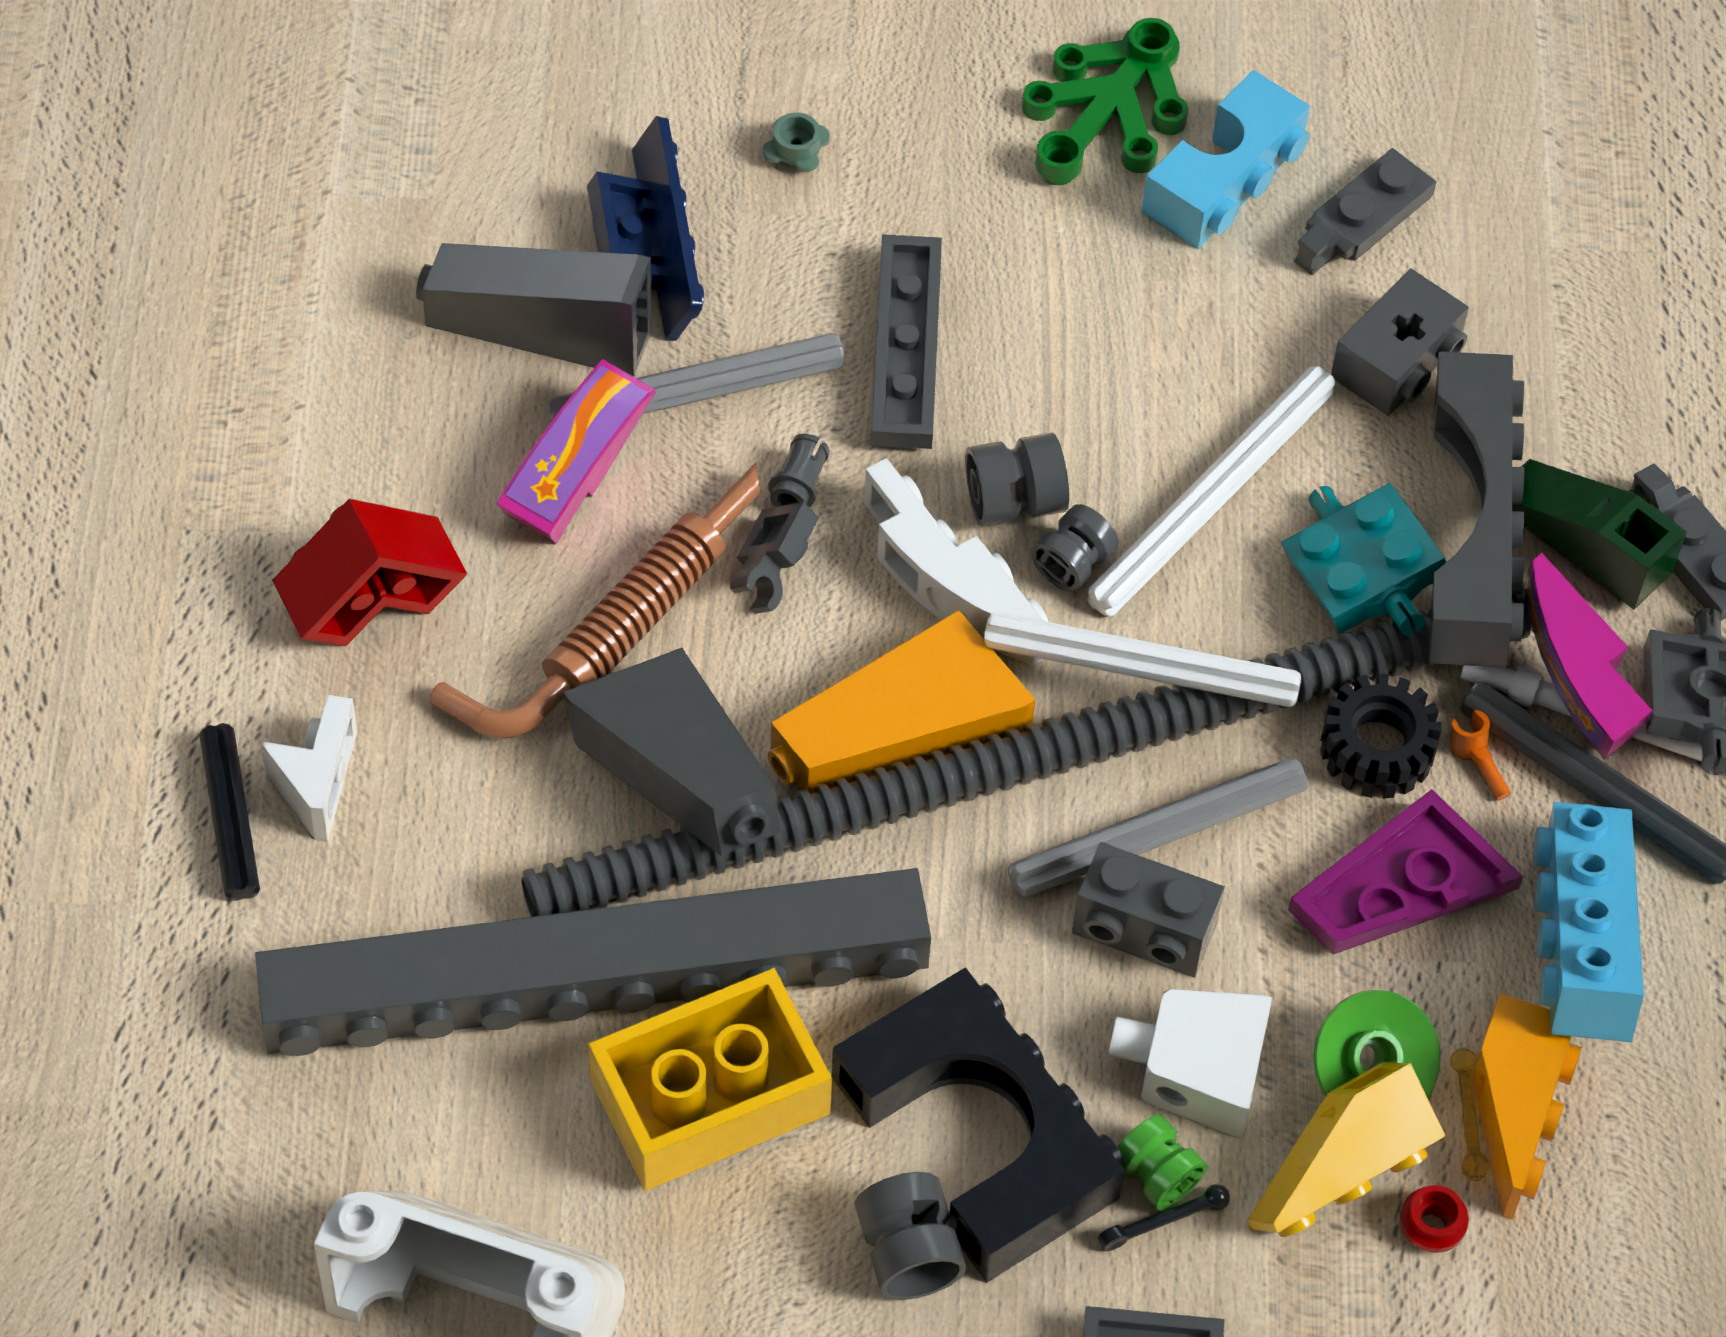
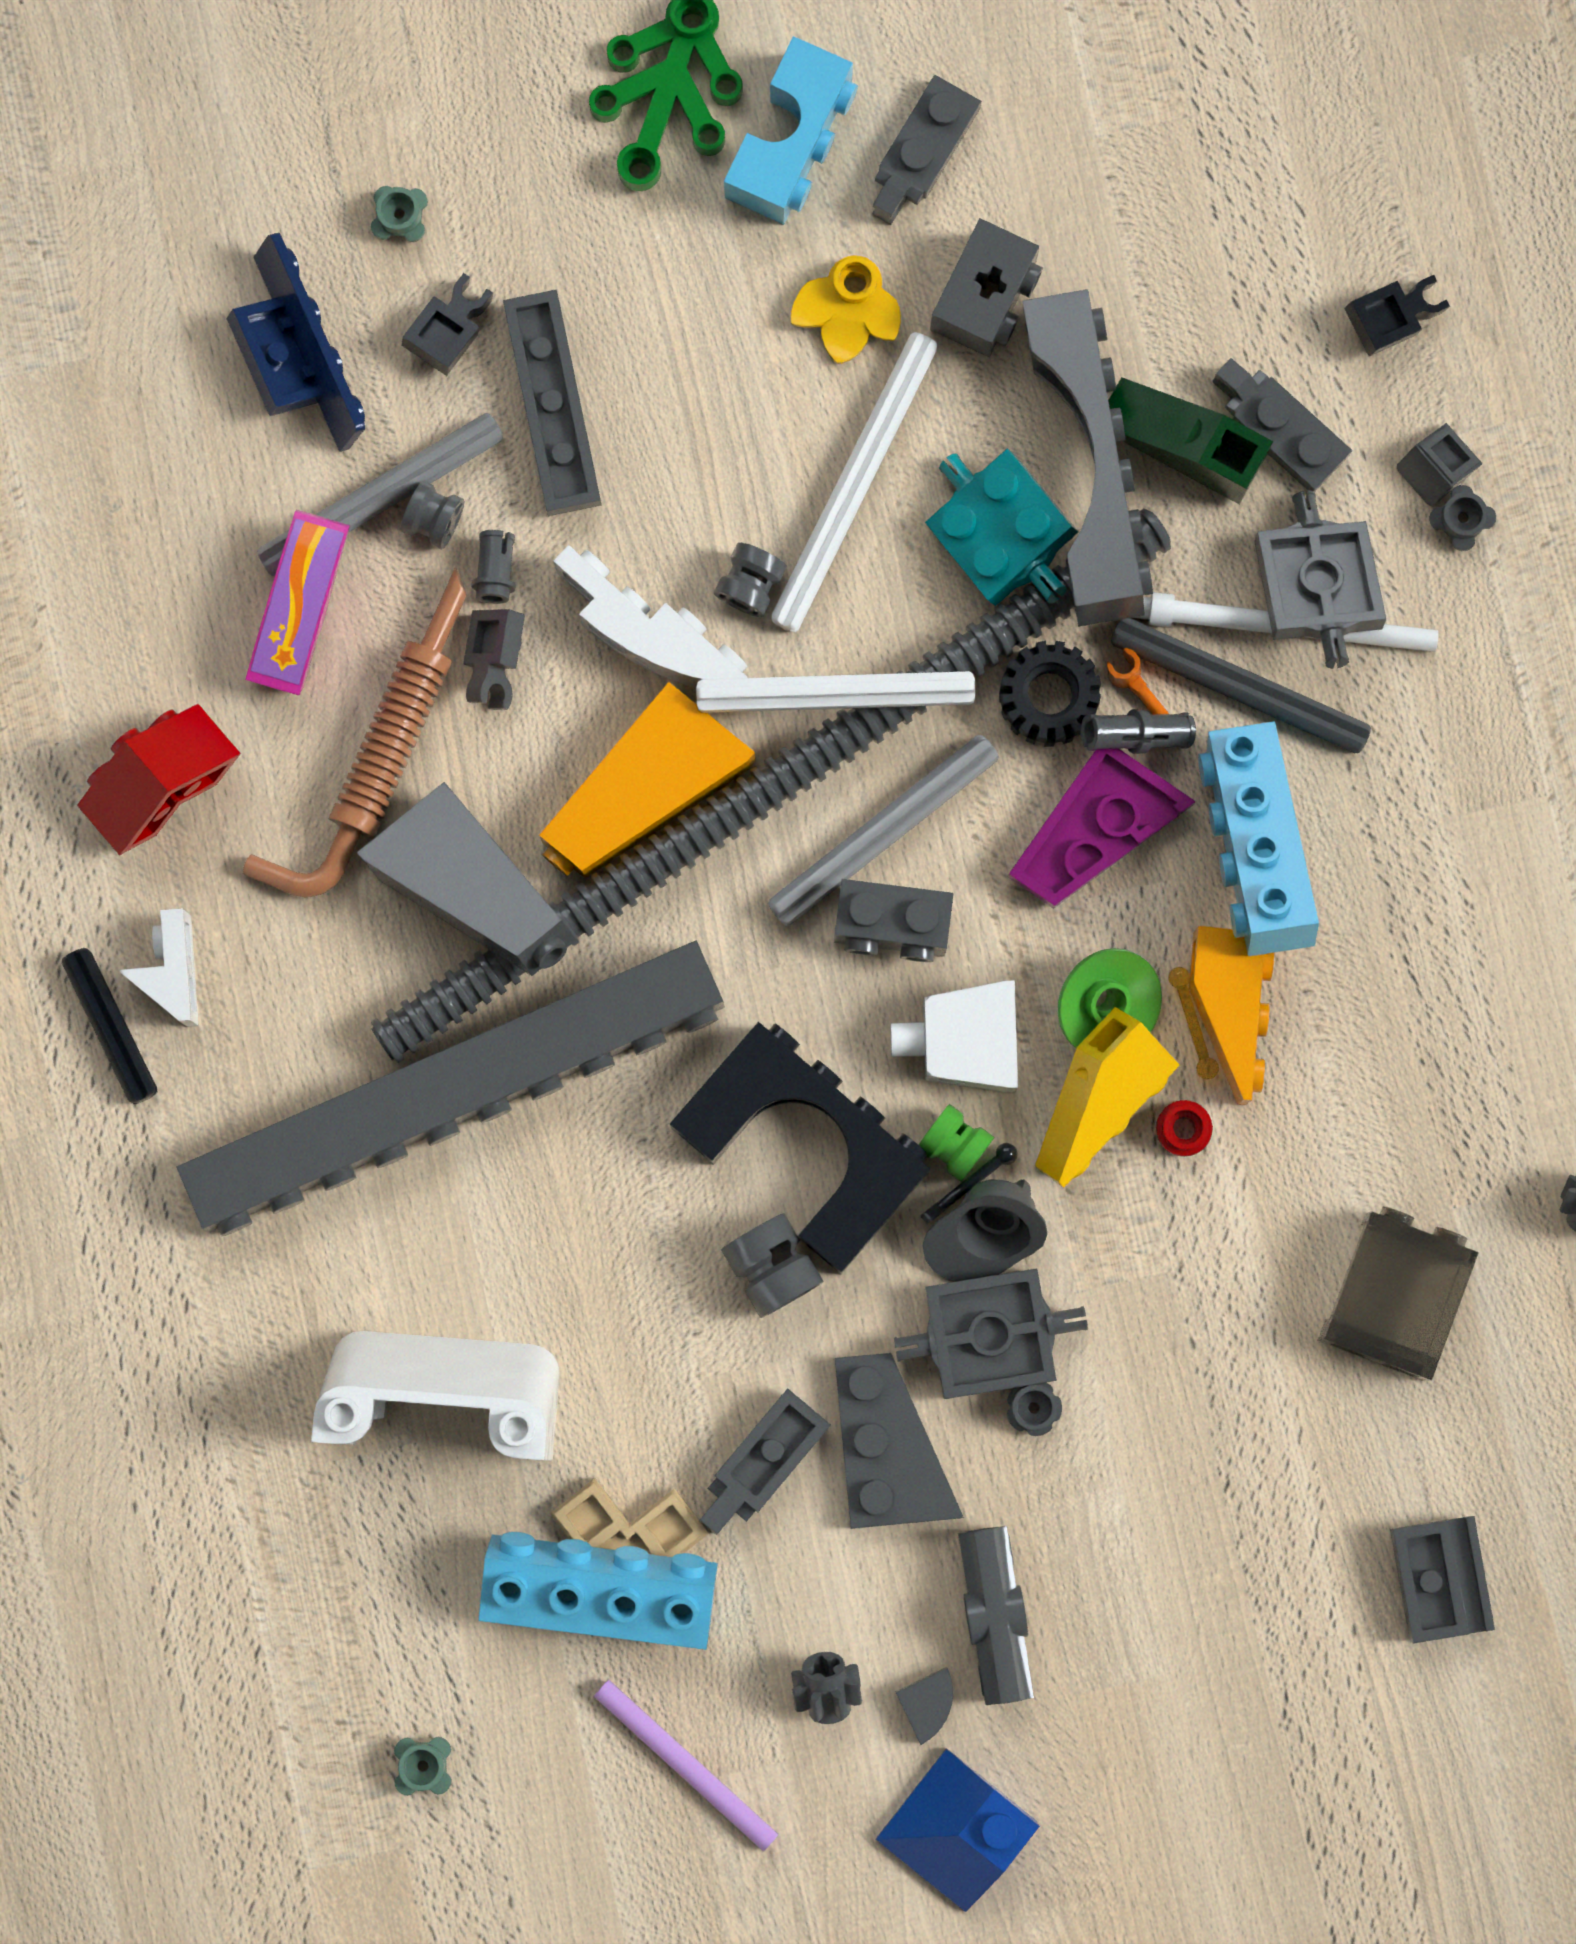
camera: 10 degrees left, 25 degrees up
dark grey slope [416,243,652,377] -> none
yellow brick [588,968,832,1191] -> none
dark grey wheel [965,432,1070,527] -> none
dark pink slope [1524,553,1653,760] -> none
none -> black plate [401,273,493,376]
none -> dark grey wheel [401,481,465,550]
none -> yellow plate [791,255,901,364]
none -> dark grey piece [922,1179,1048,1282]
none -> dark grey pin [1081,709,1196,754]

